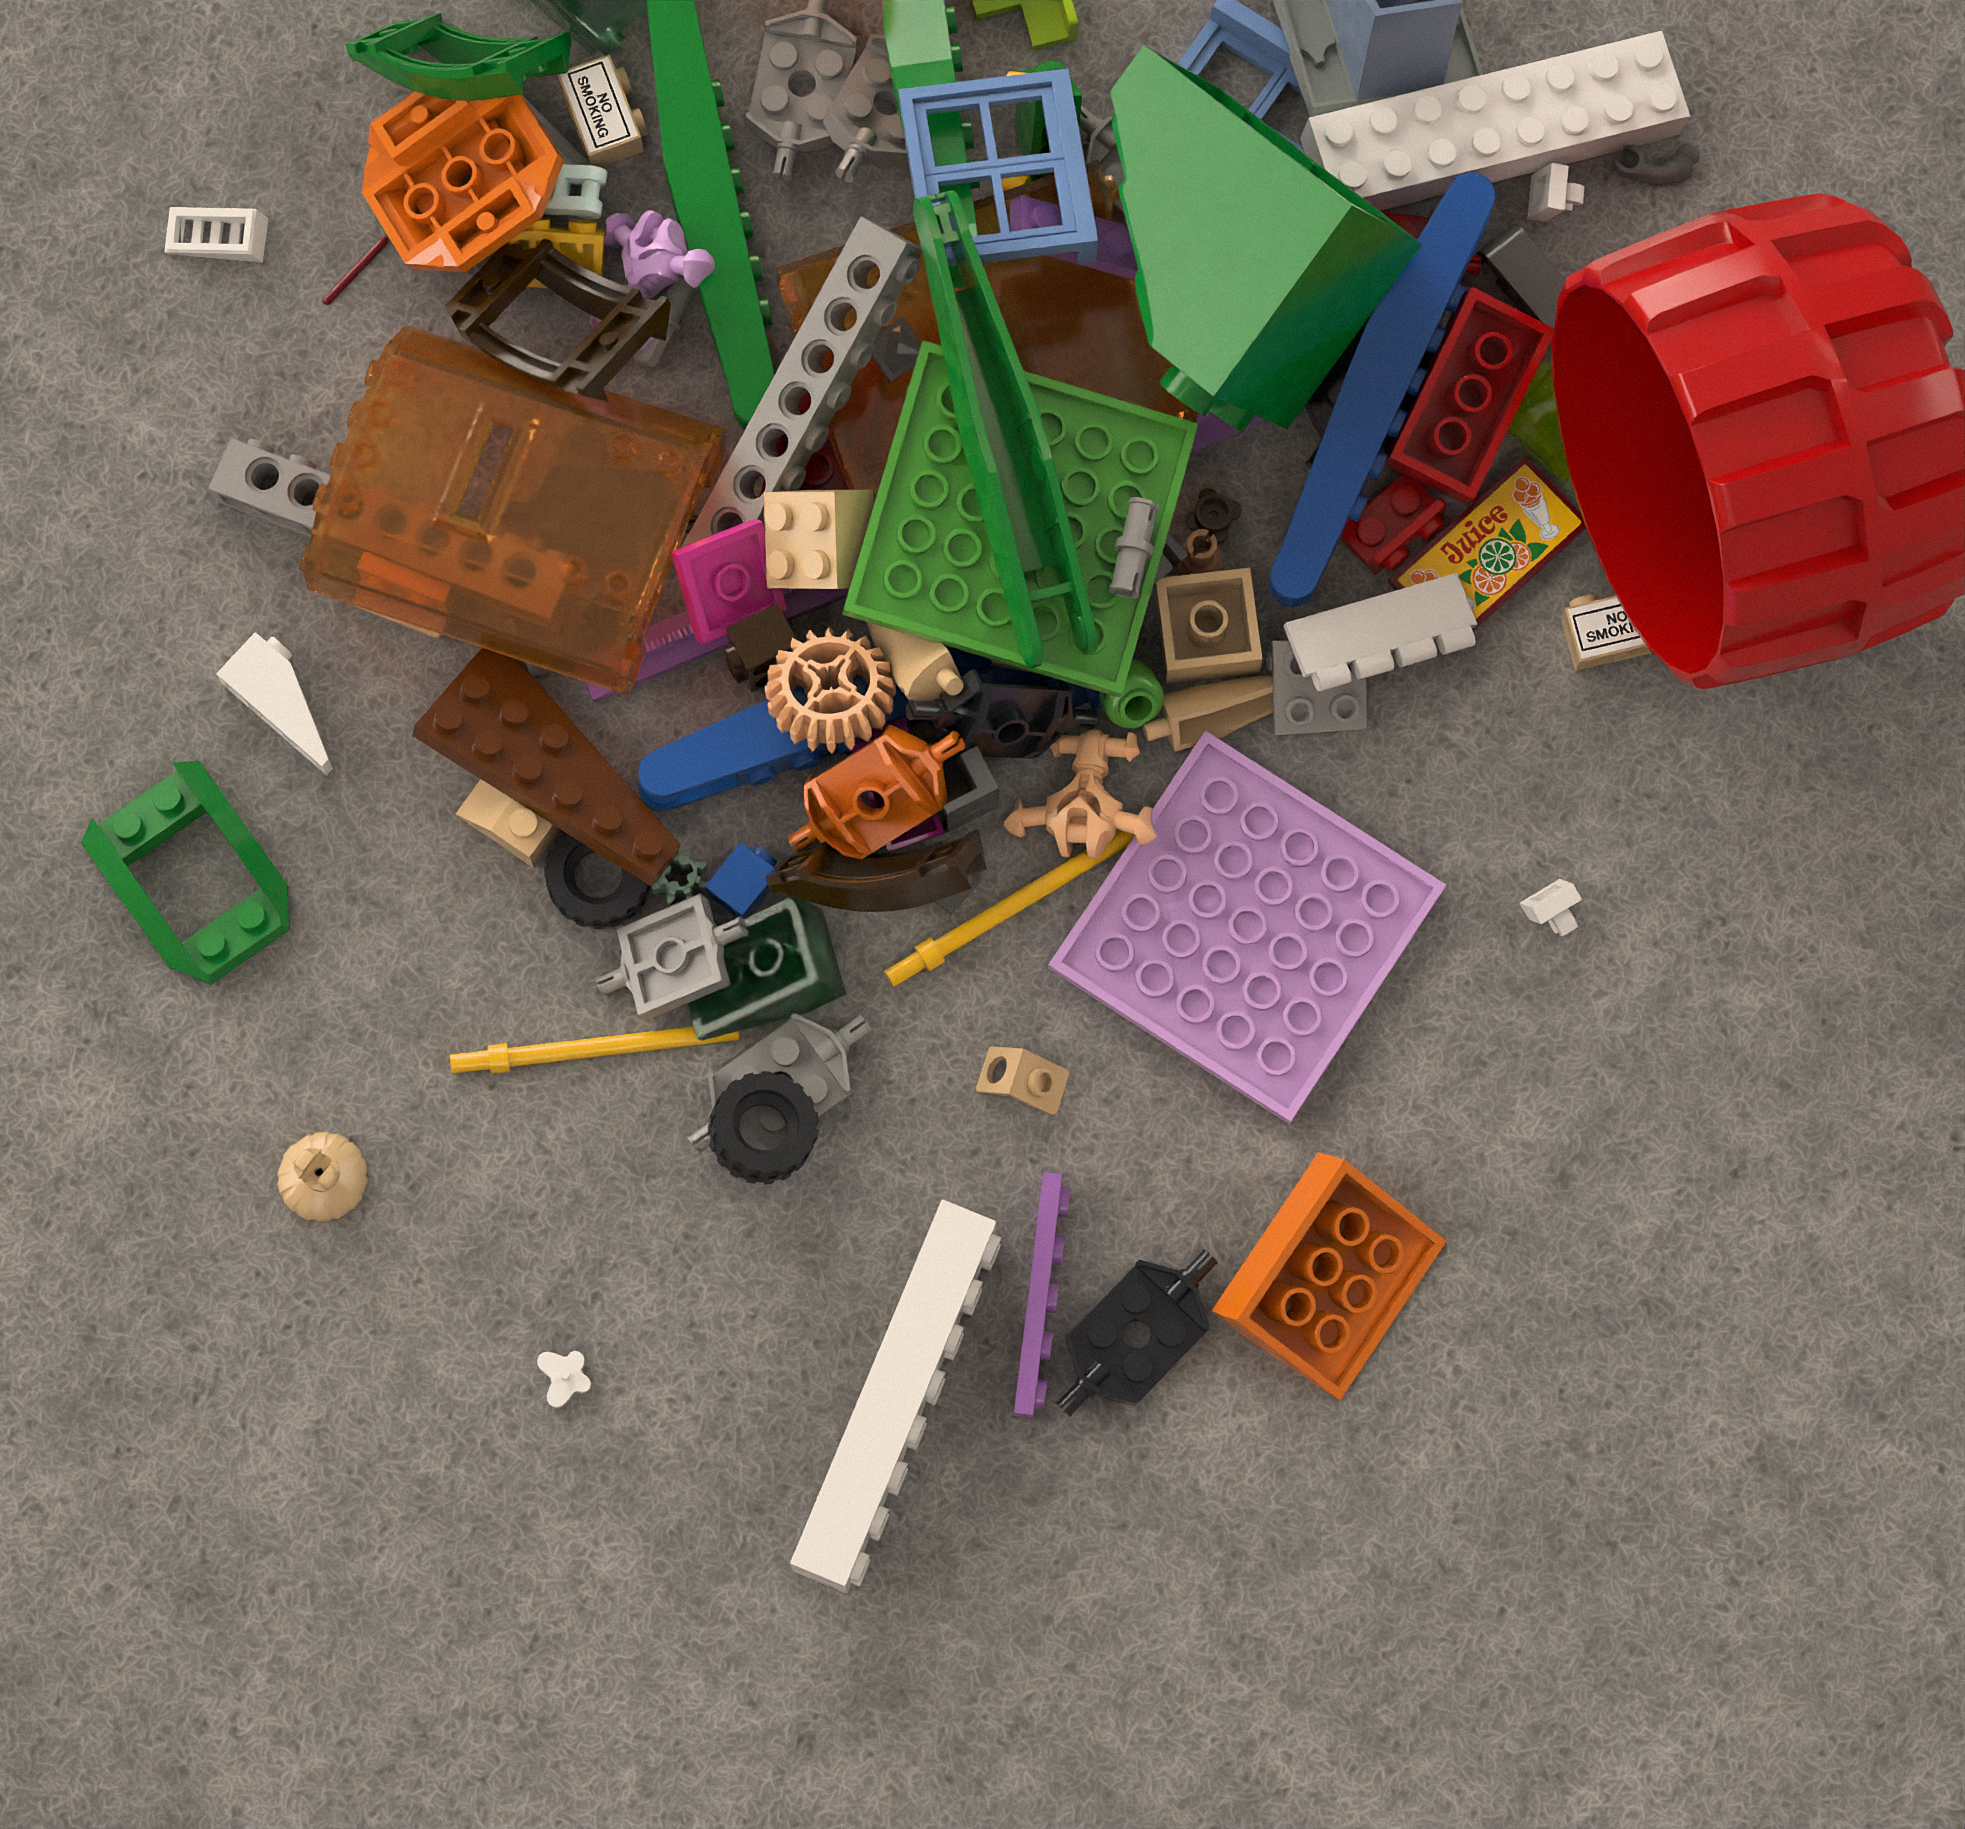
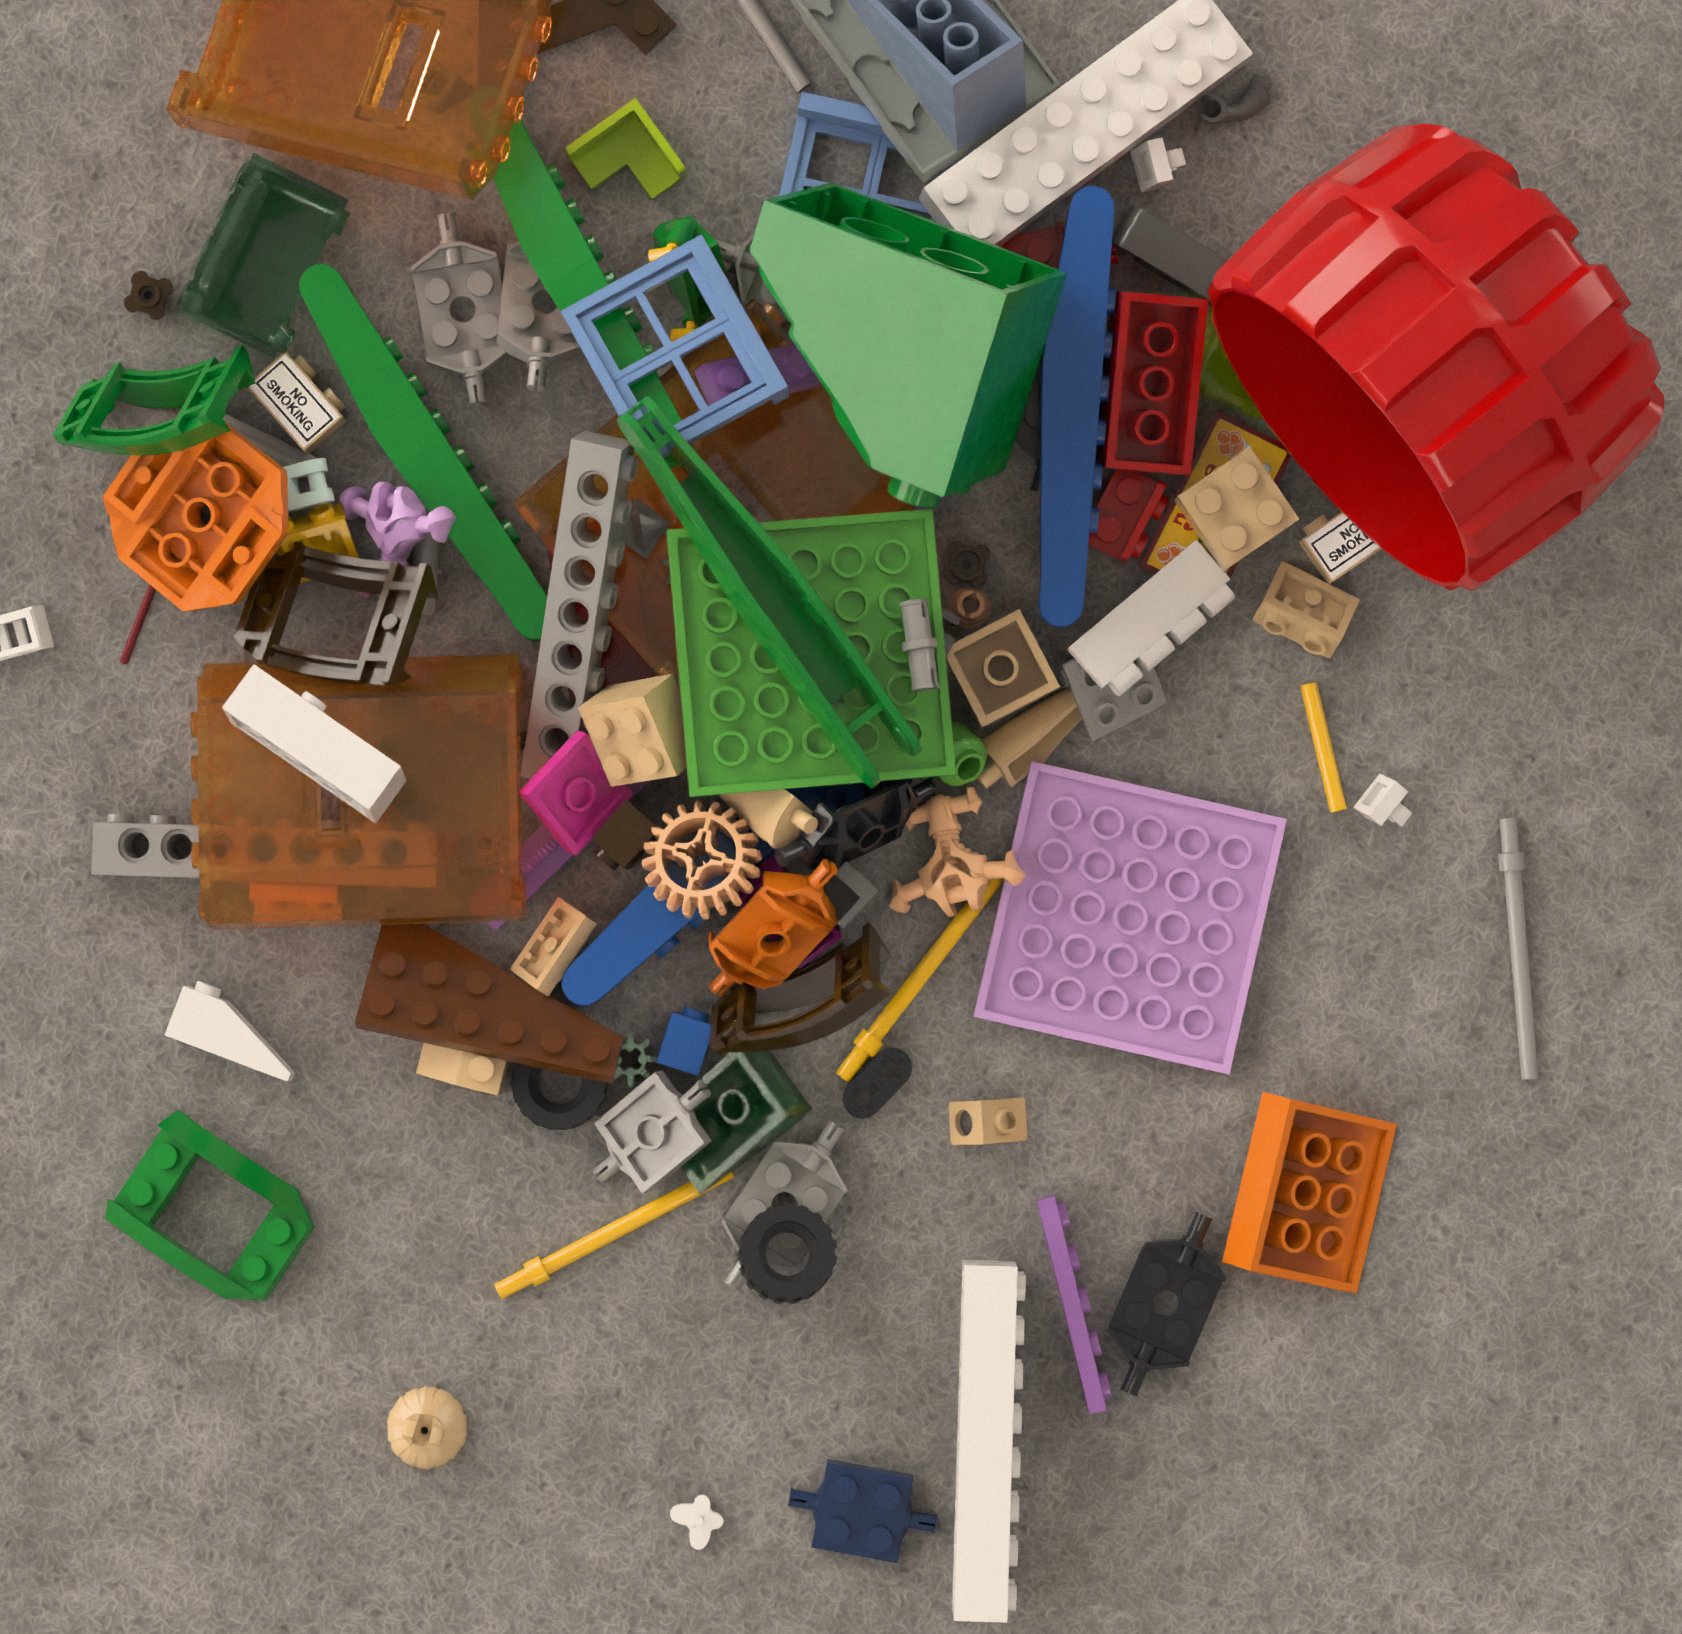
camera: 20 degrees left, 10 degrees up
none -> white brick [222,664,407,824]
none -> tan bracket [510,897,597,996]
none -> dark blue plate [788,1459,937,1563]
none -> black beam [843,1048,912,1119]
none -> tan brick [1174,447,1300,571]
none -> tan bracket [1253,561,1360,658]
none -> yellow bar [1300,682,1347,813]
none -> light grey bar [1498,817,1539,1080]

